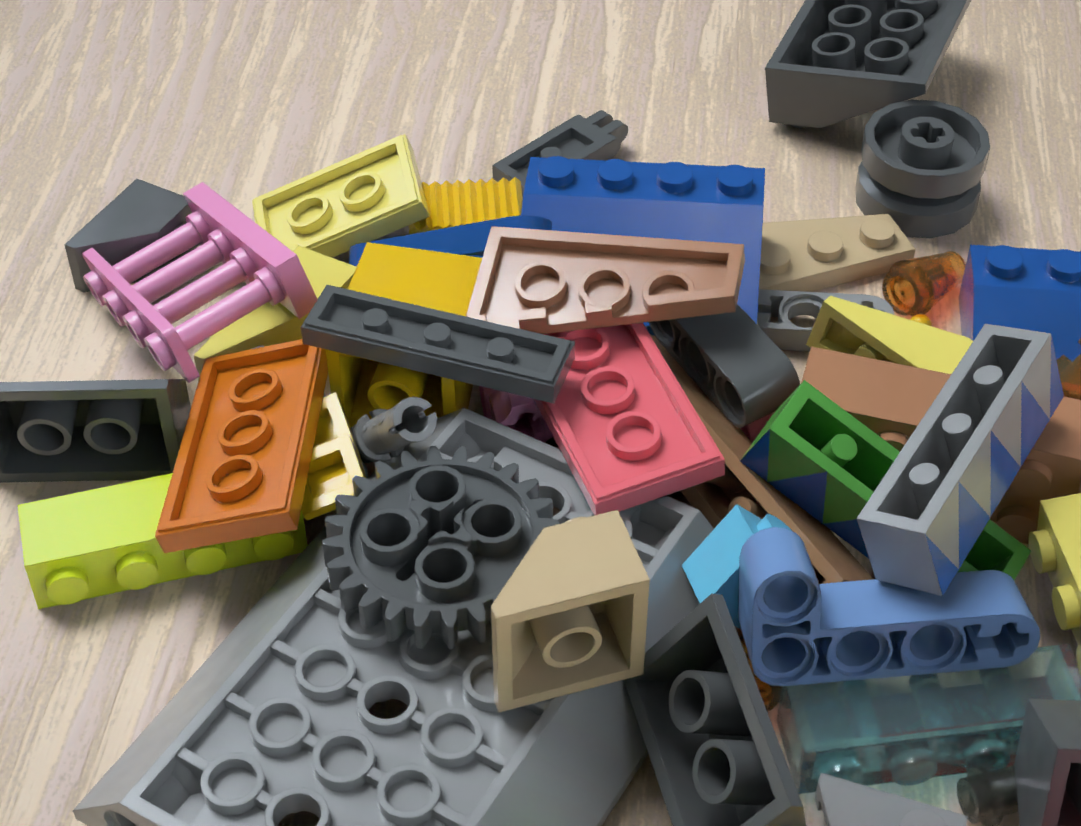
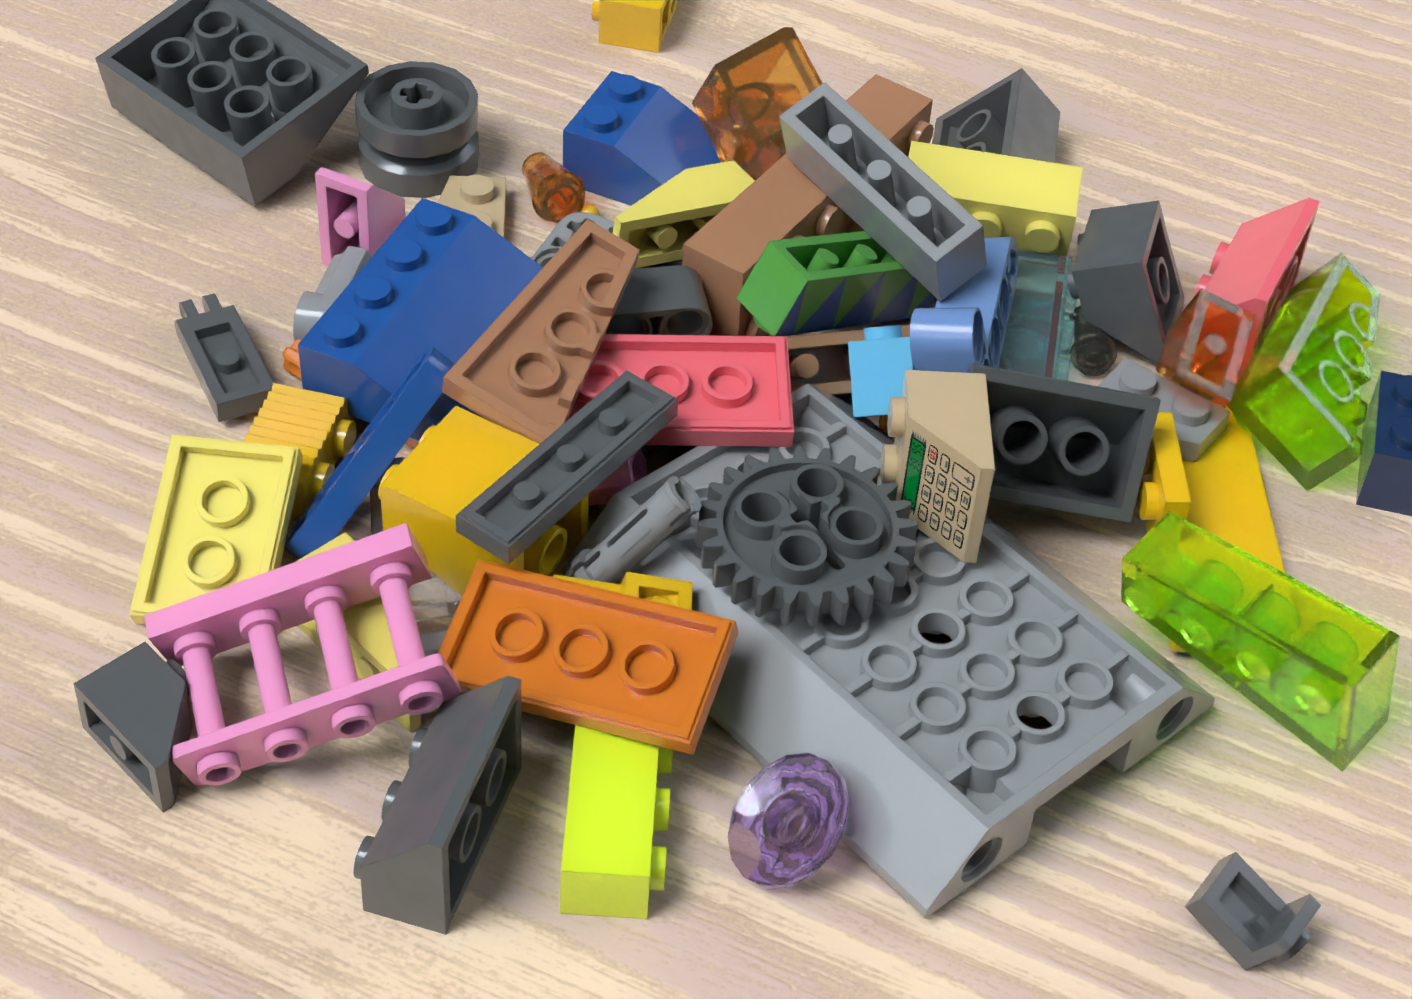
camera: 75 degrees left, 0 degrees up
none -> bright pink slope [315,167,406,266]
none -> clear purple dish [728,753,850,889]

